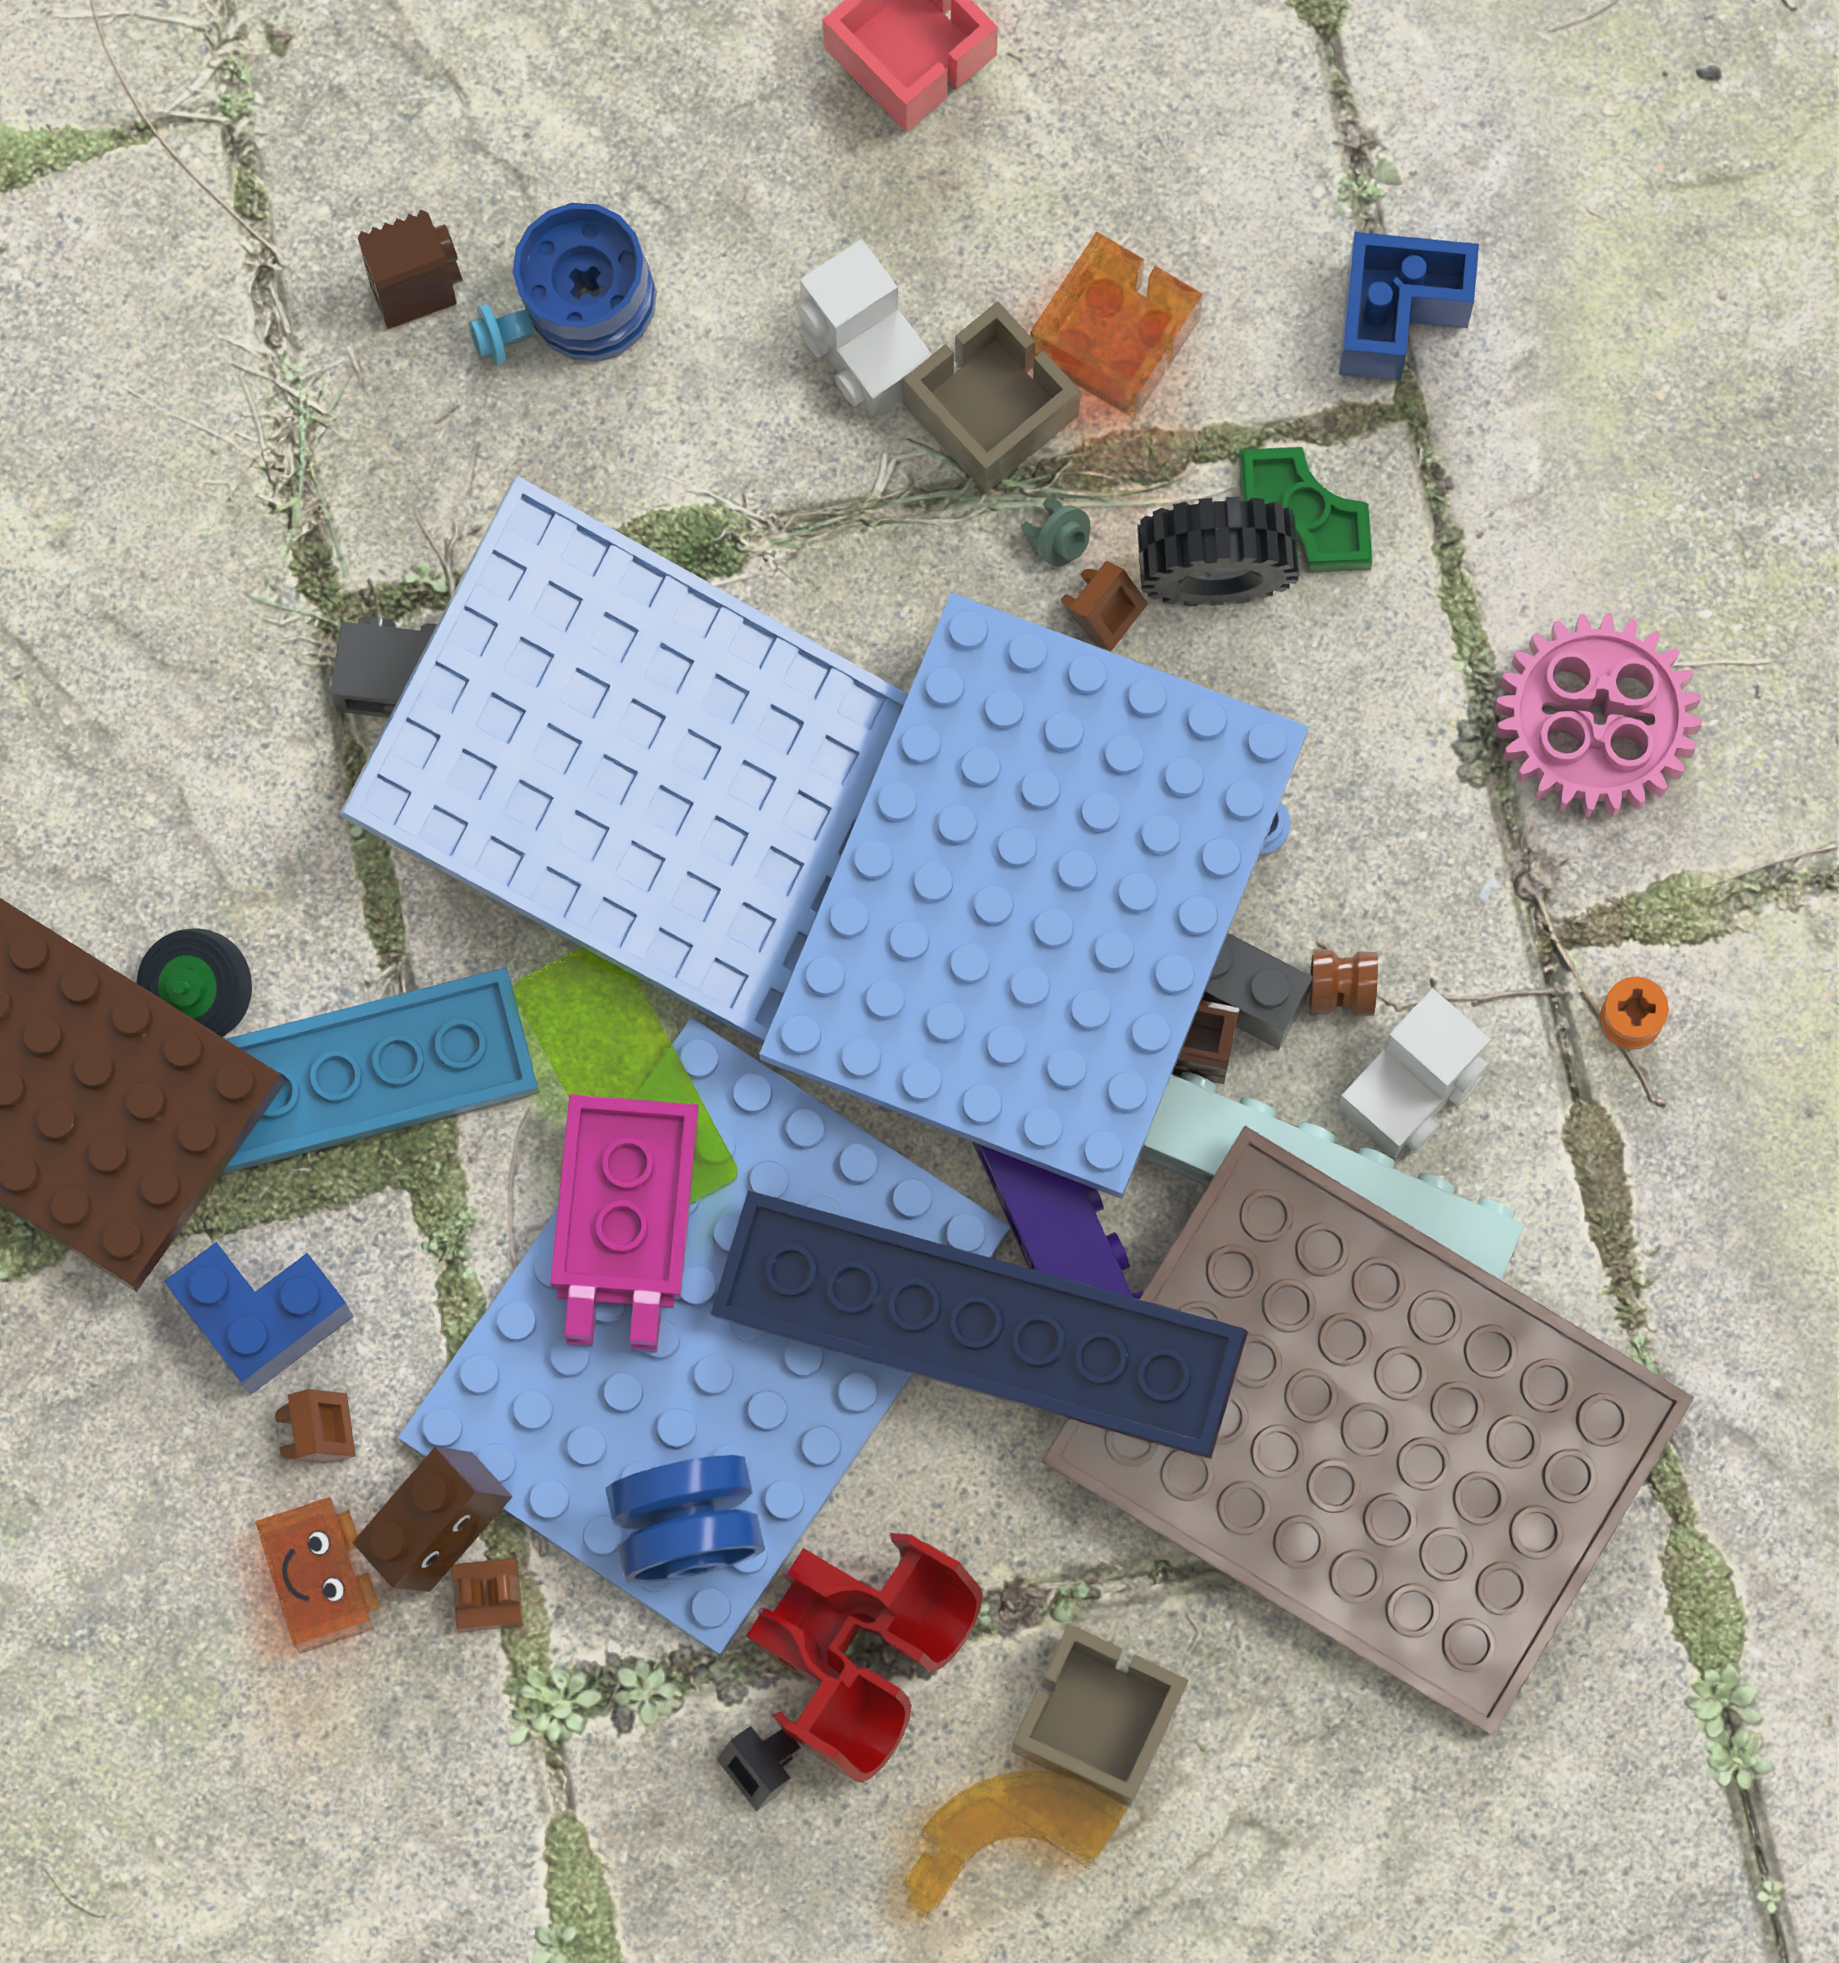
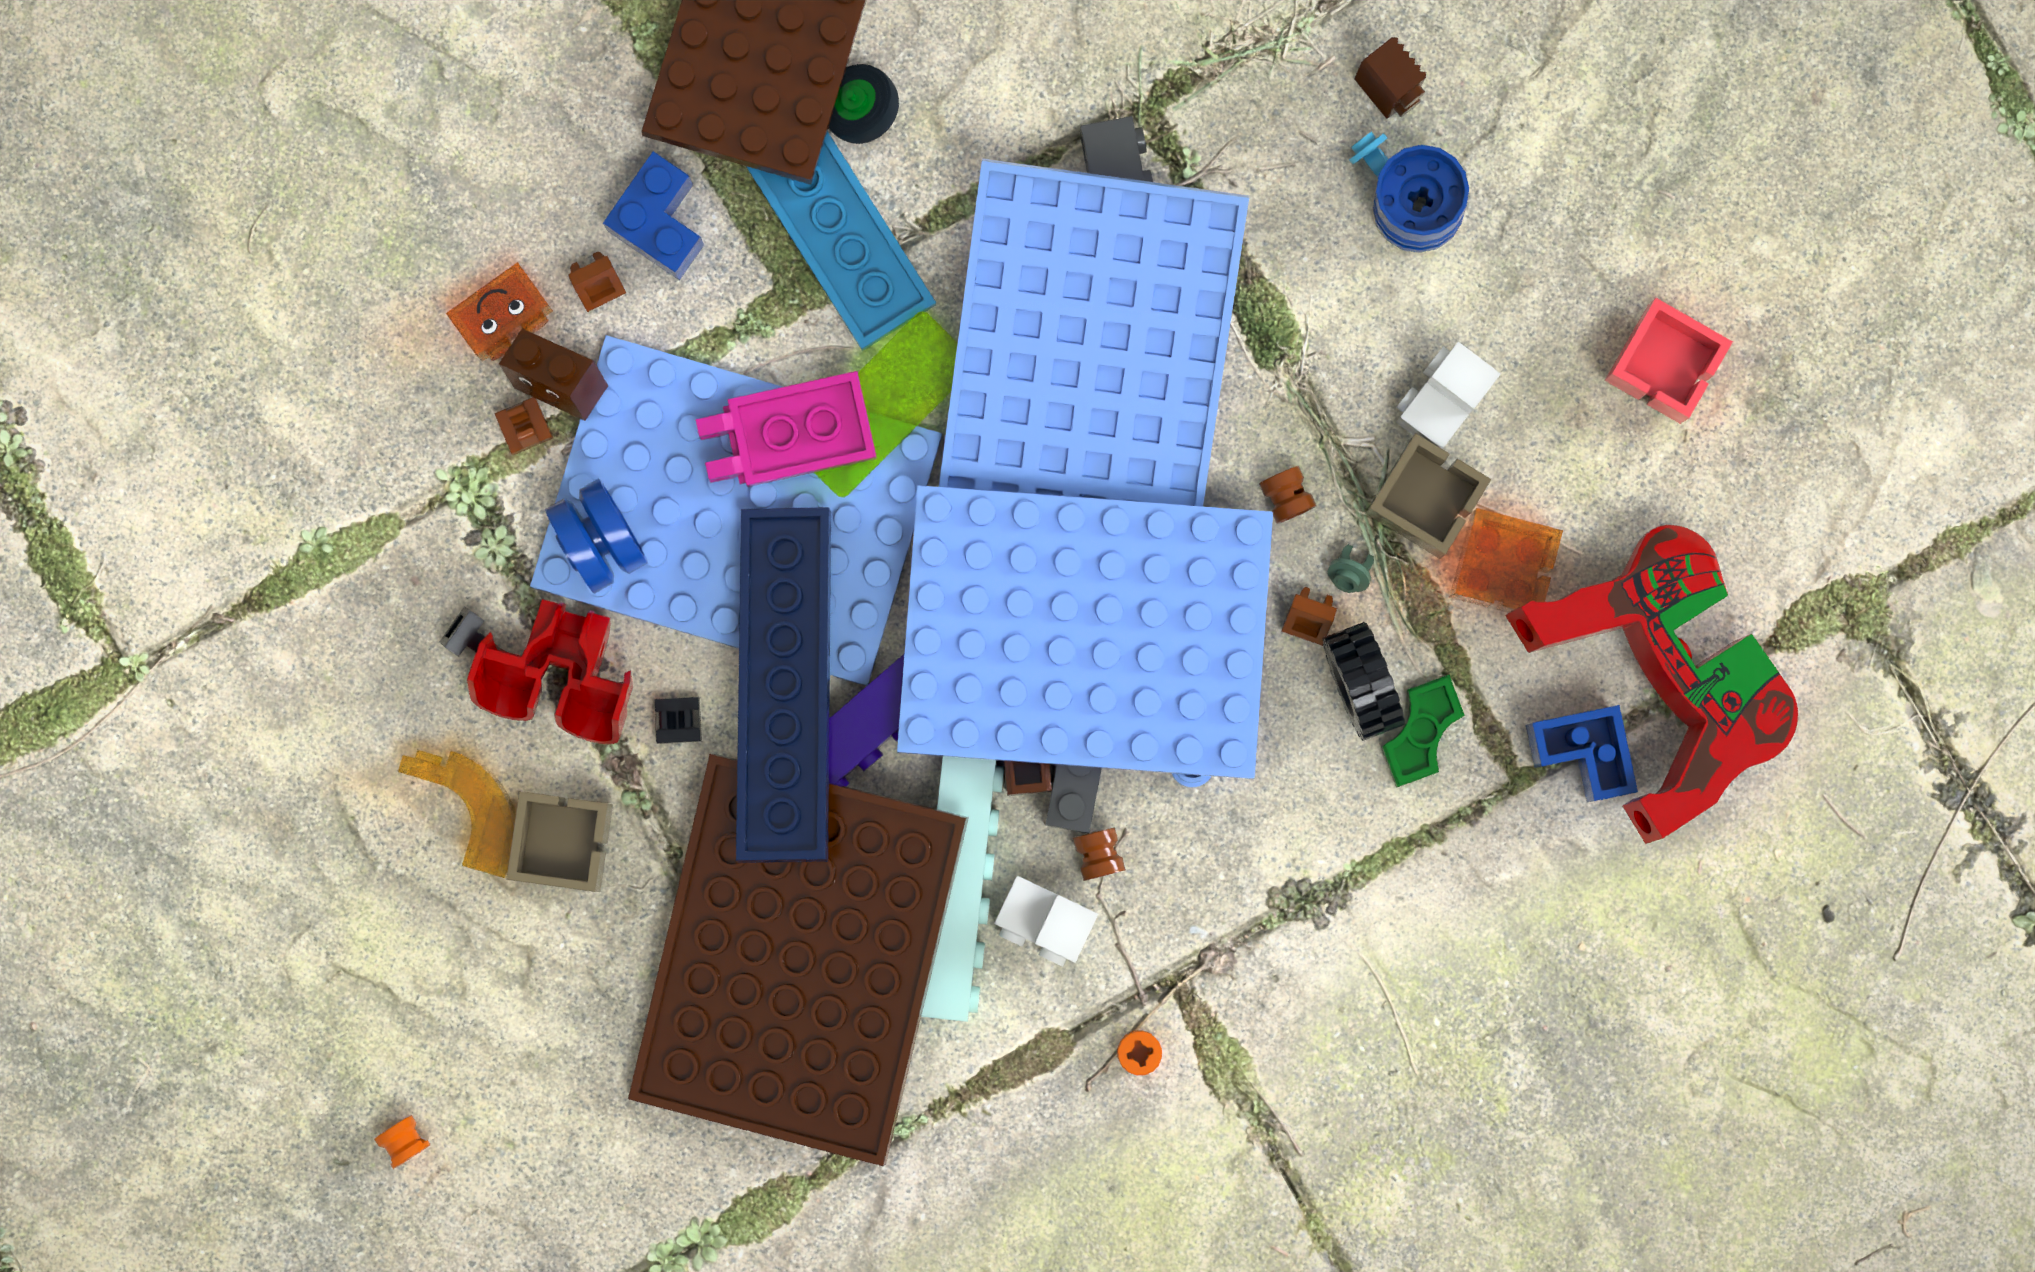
camera: 70 degrees right, 10 degrees up
bright pink gear [1494,613,1702,818] -> none
none -> black tile [654,697,702,744]
none -> dark orange wheel [1259,466,1317,524]
none -> animal [1505,525,1798,844]

